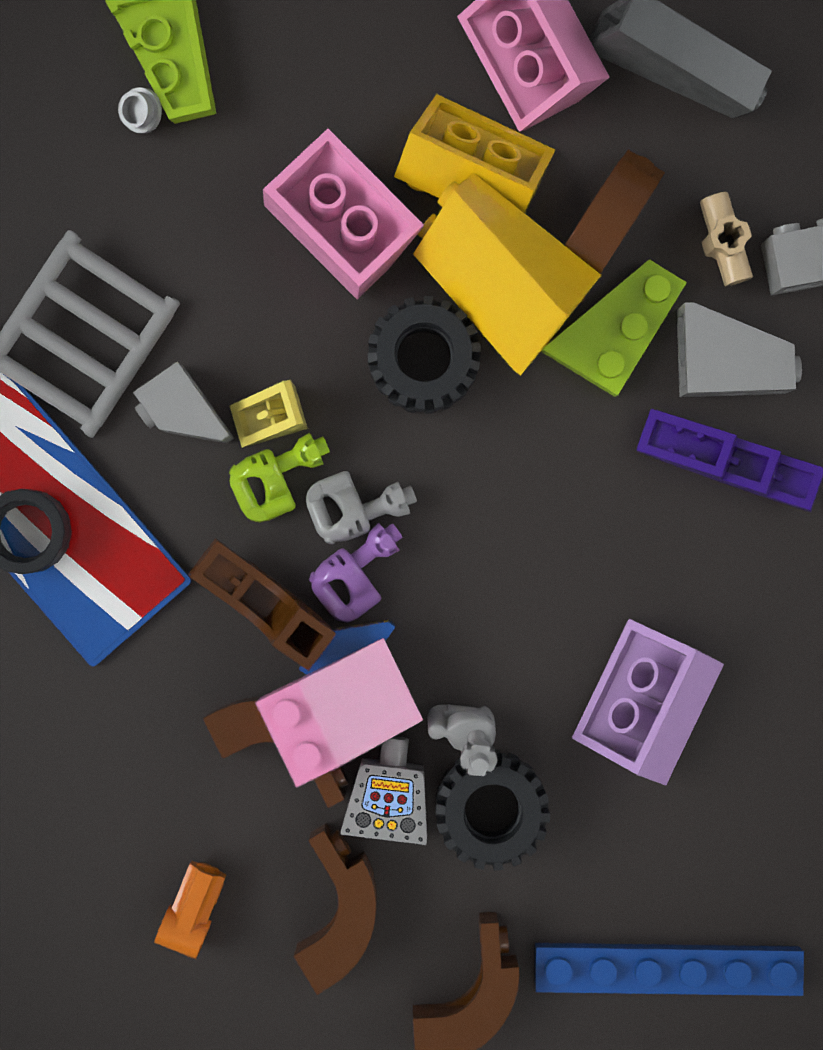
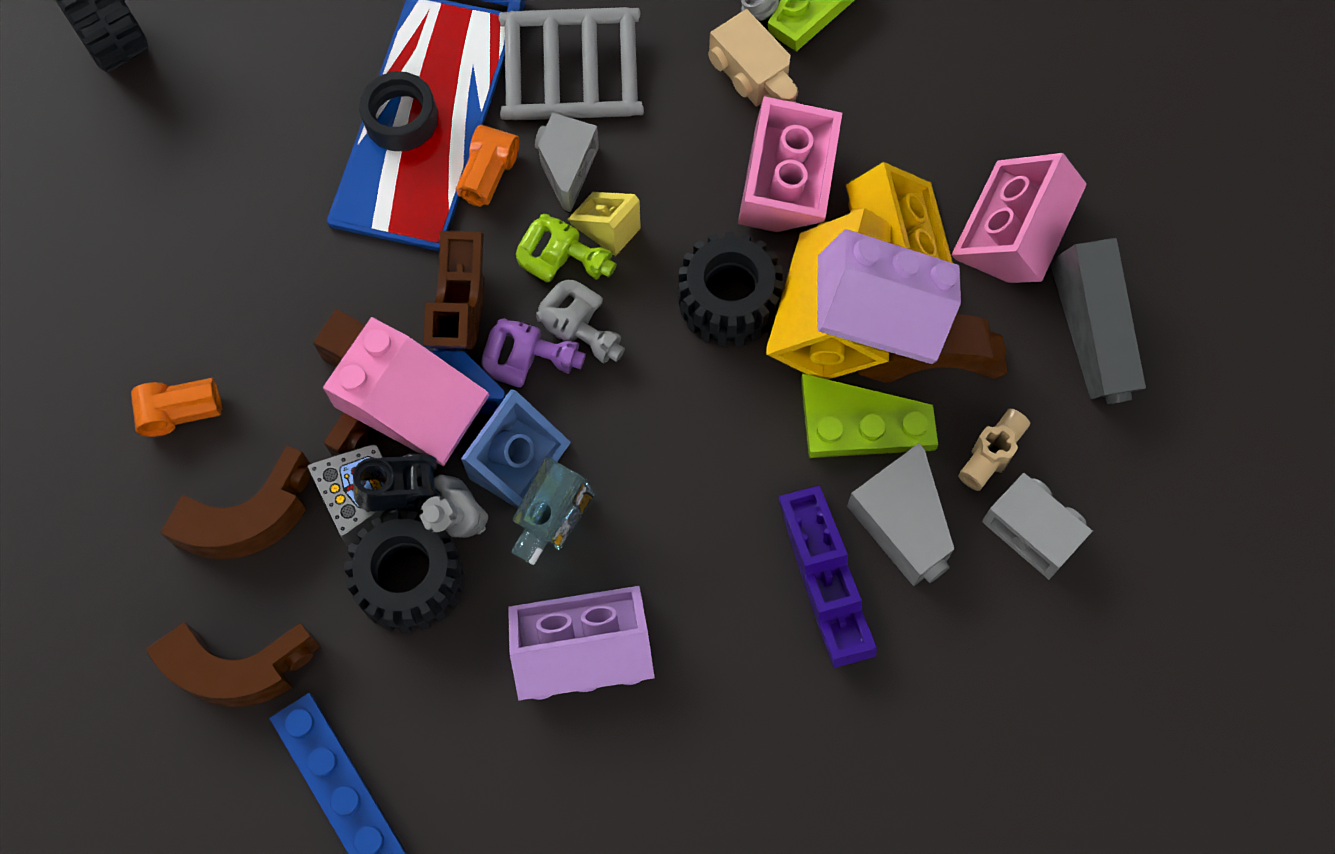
camera: 50 degrees right, 20 degrees down
none -> black piece [353,454,440,512]
none -> orange piece [455,124,520,207]
none -> medium blue slope [461,389,571,511]
none -> clear light blue torso [511,456,596,566]
none -> tan hinge [708,9,798,107]
none -> lavender slope [818,229,961,364]

